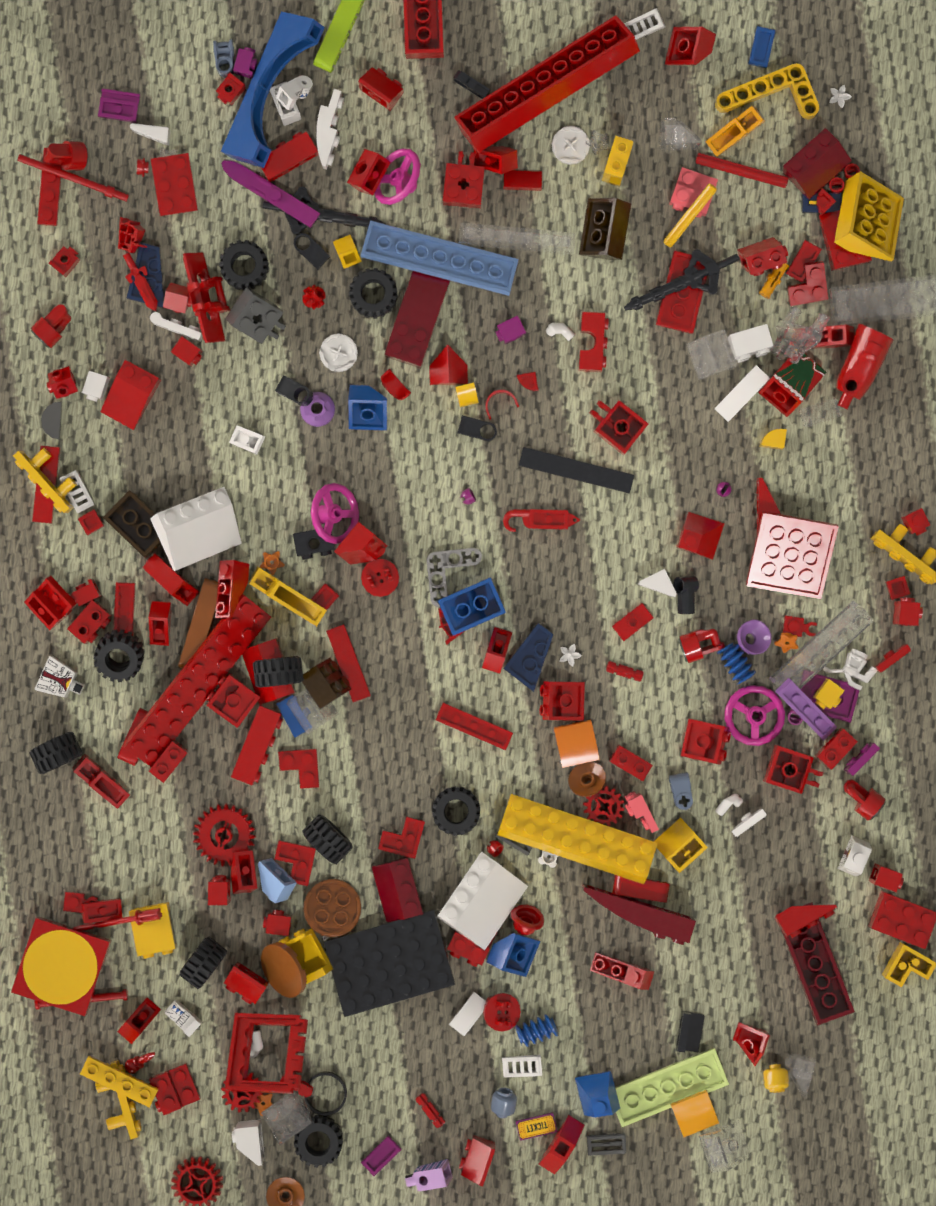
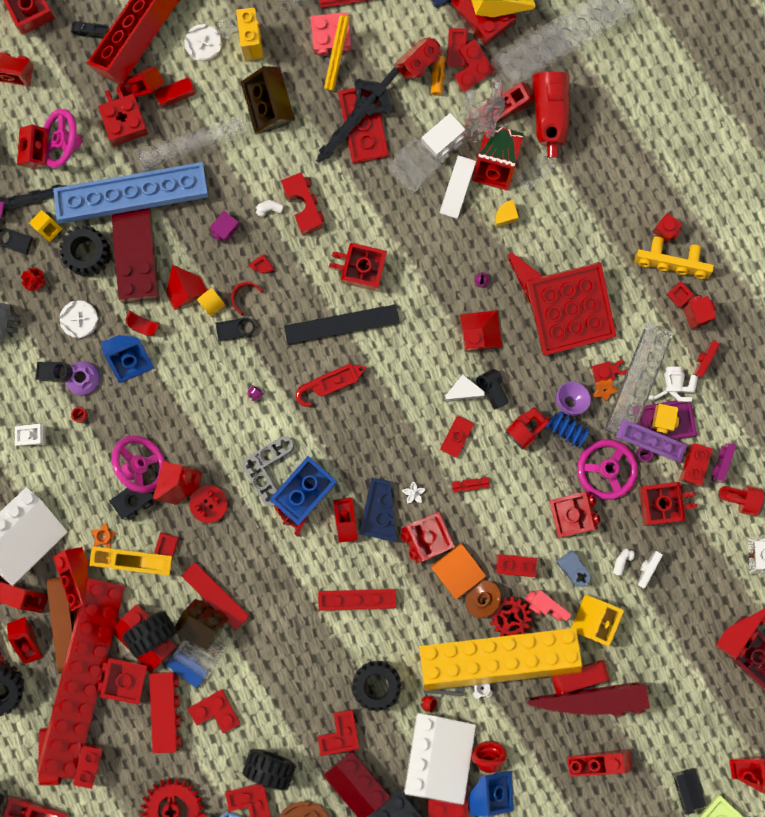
camera: 20 degrees left, 5 degrees down
none -> red hinge [71,407,88,423]

